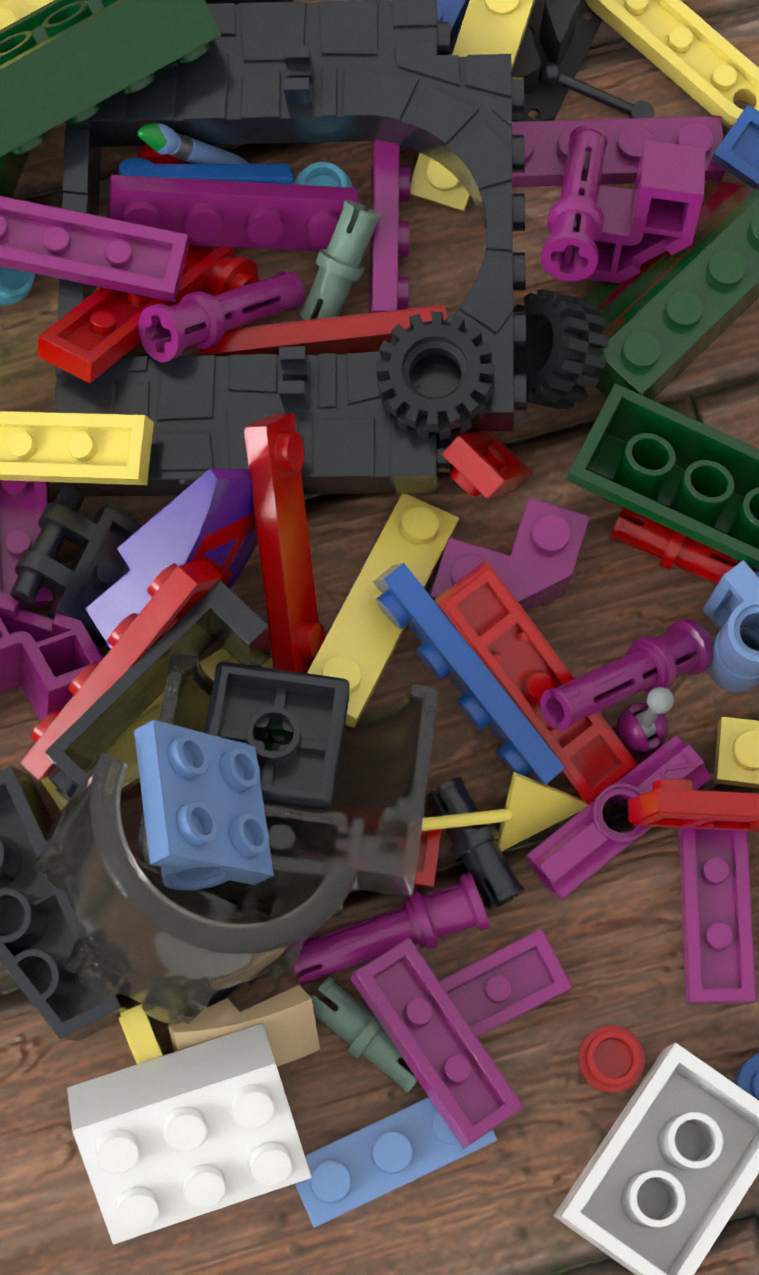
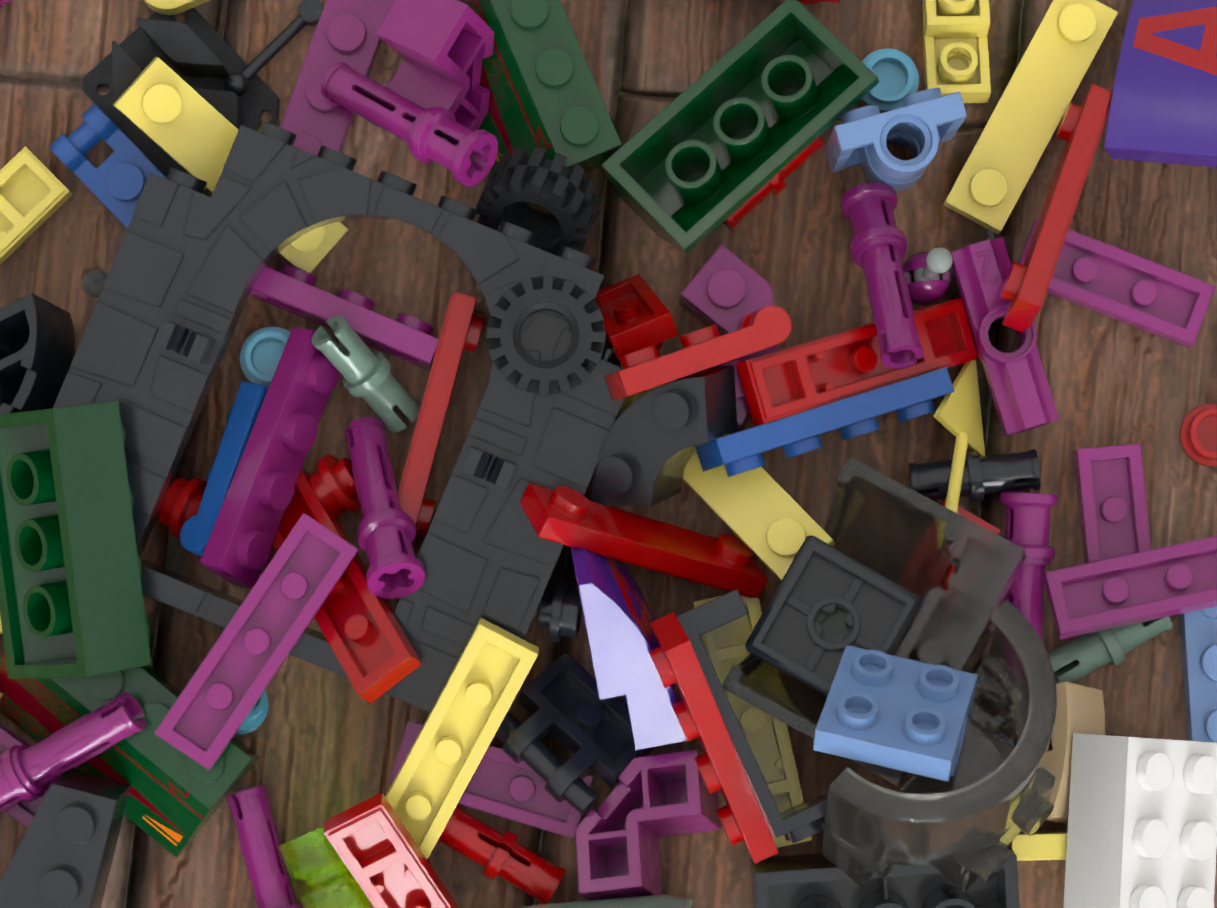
camera: 70 degrees left, 10 degrees up
medium blue piece [137,123,249,164] -> none
none -> black brick [591,365,738,506]
none -> red plate [604,305,792,401]

